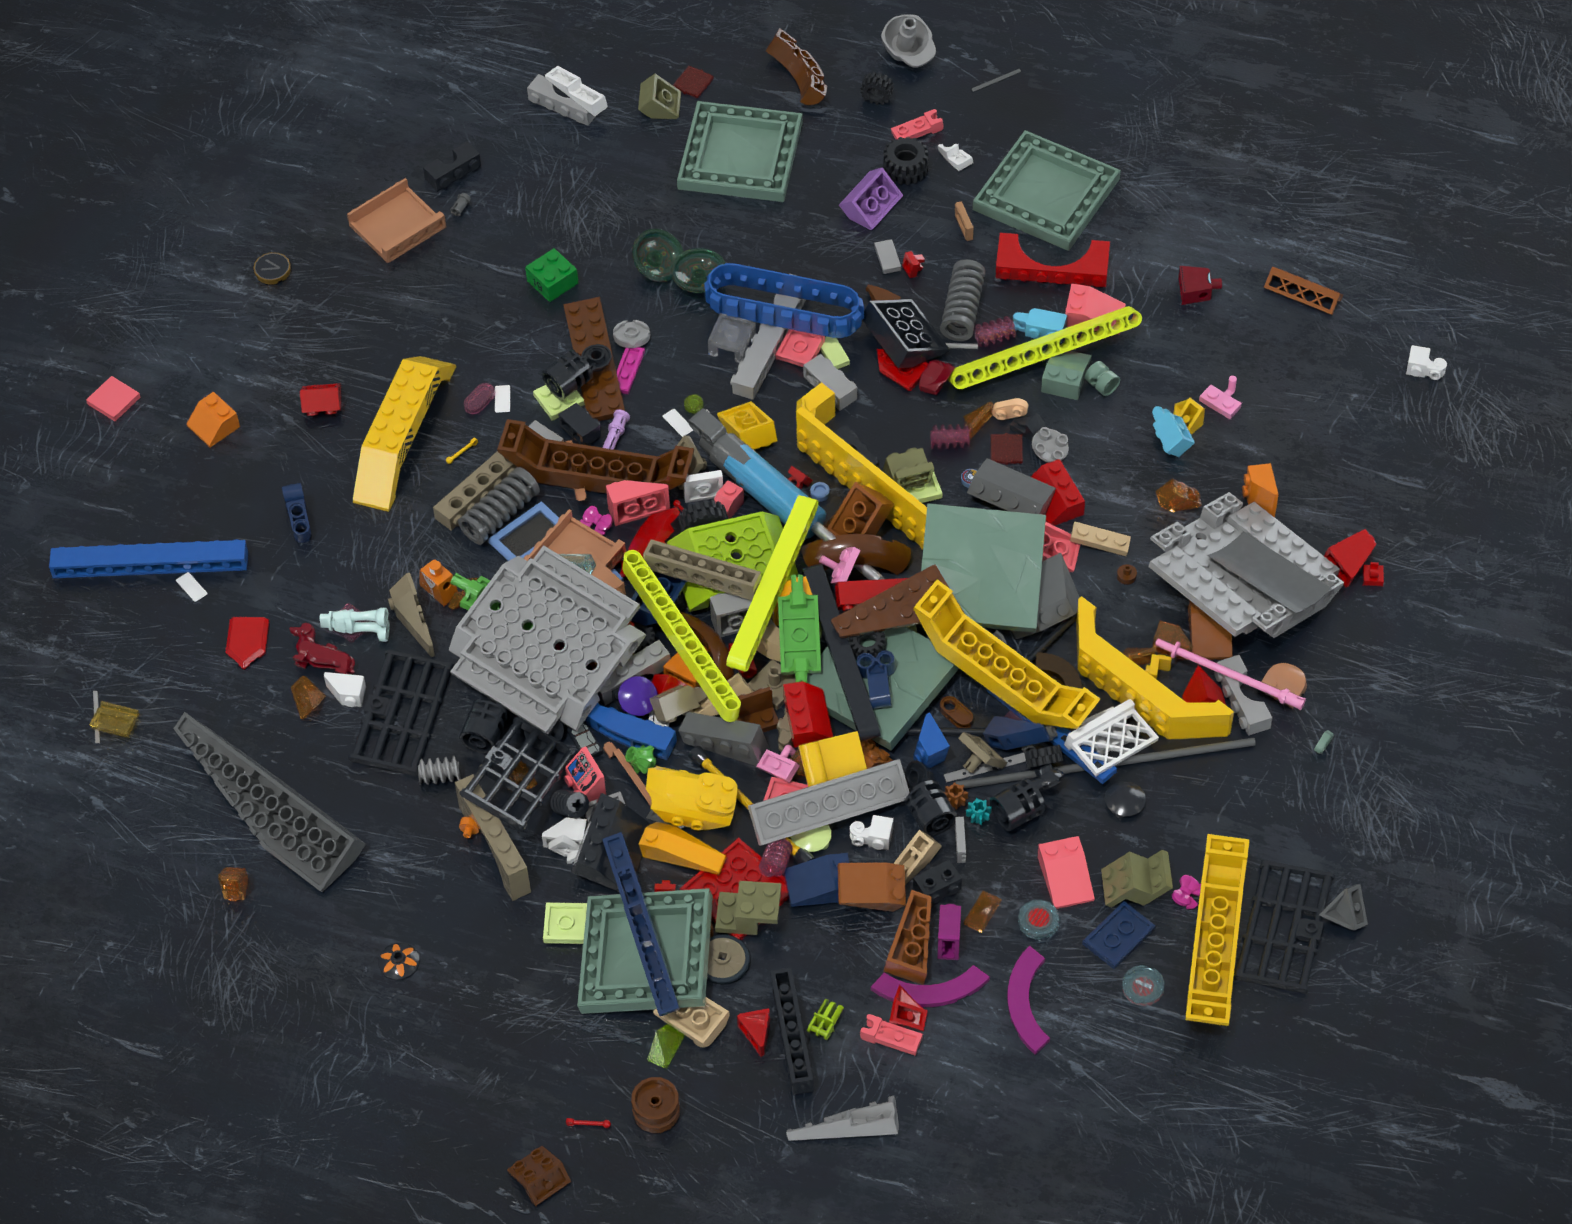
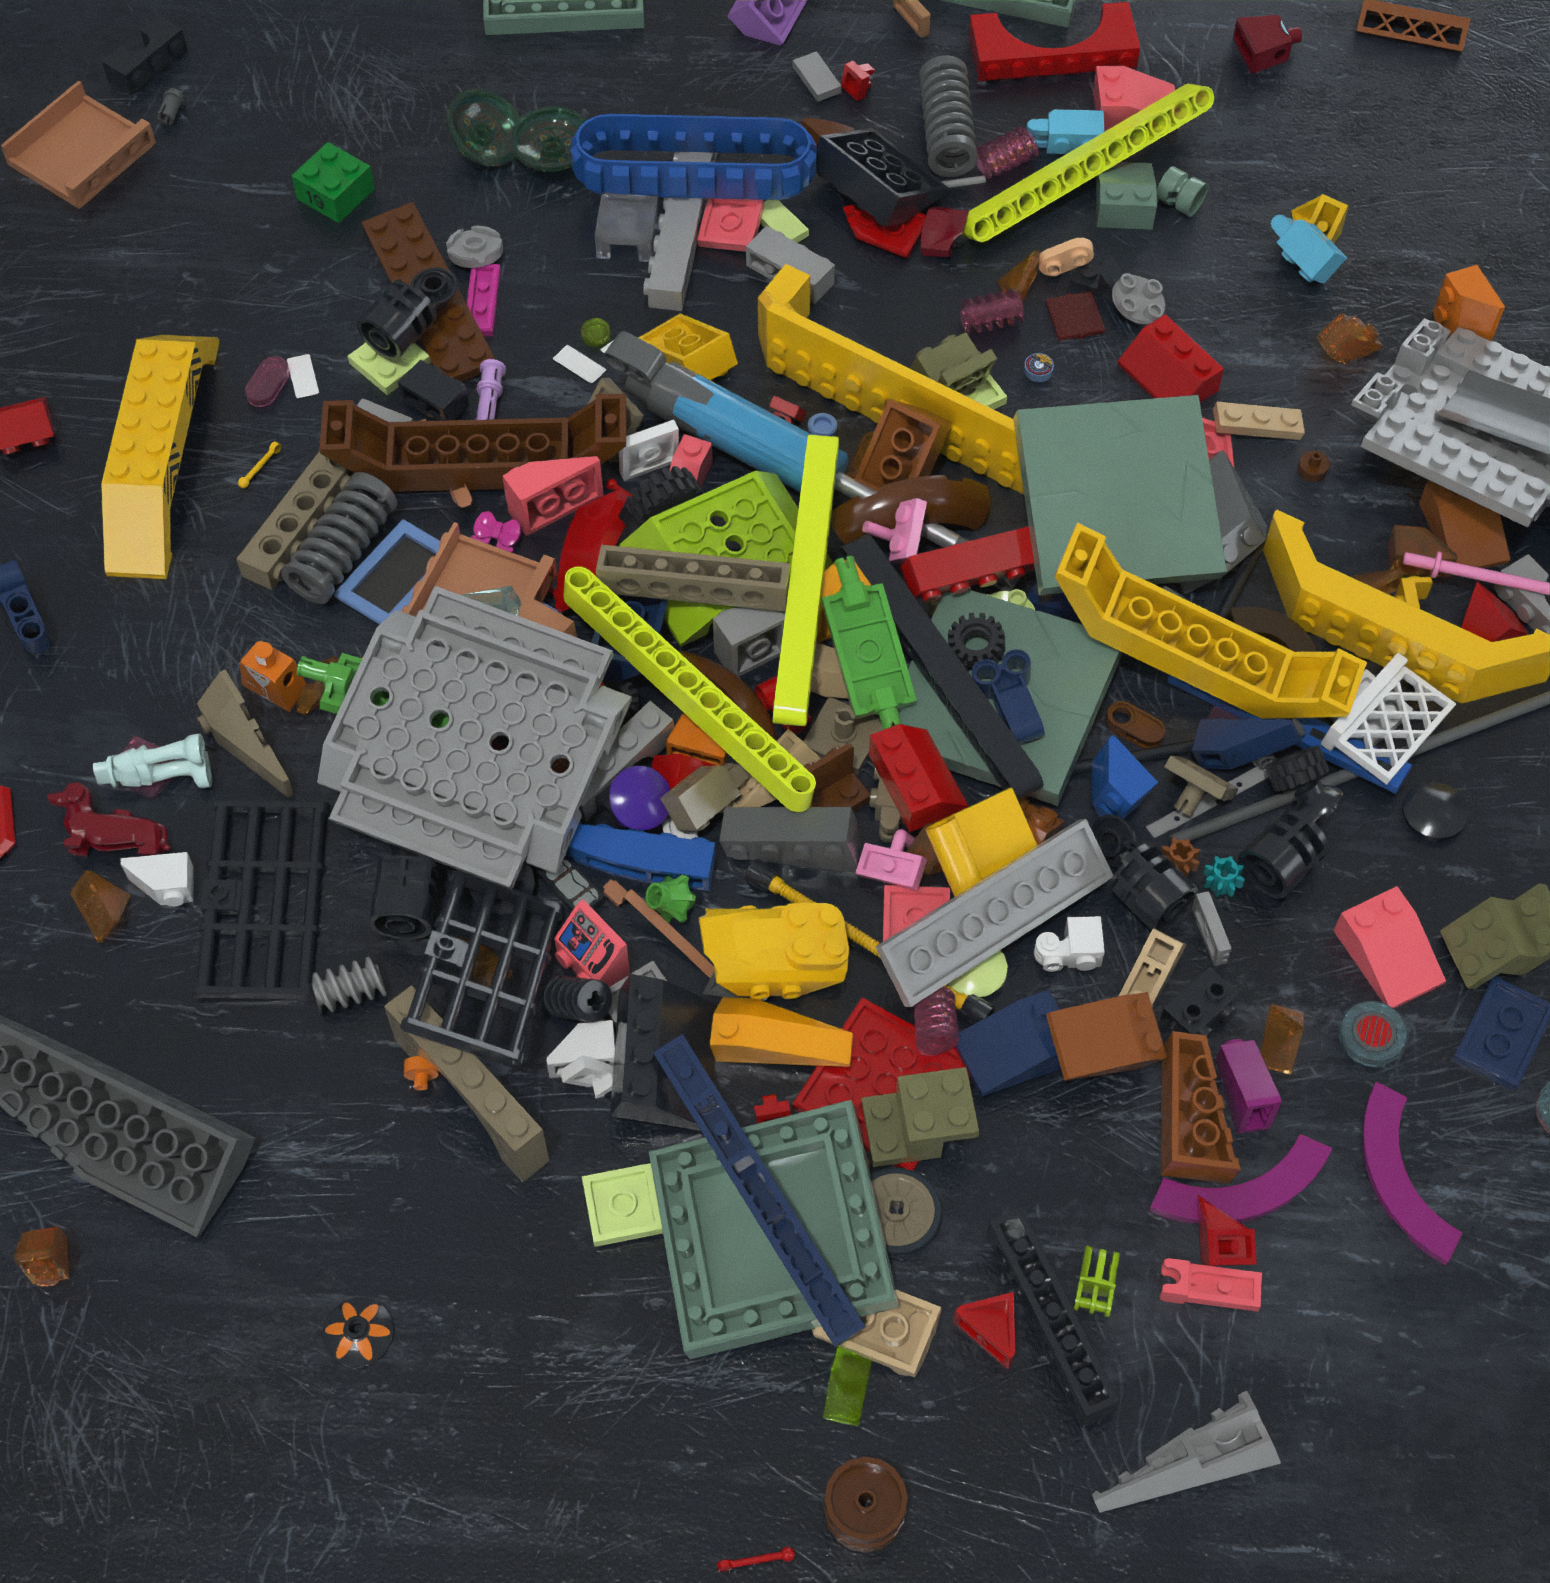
camera: 15 degrees left, 5 degrees up
reddish brown wing [831,564,965,639] -> none
dark grey slope [967,458,1056,515] -> none
bright pink plate [1199,376,1242,419] -> none

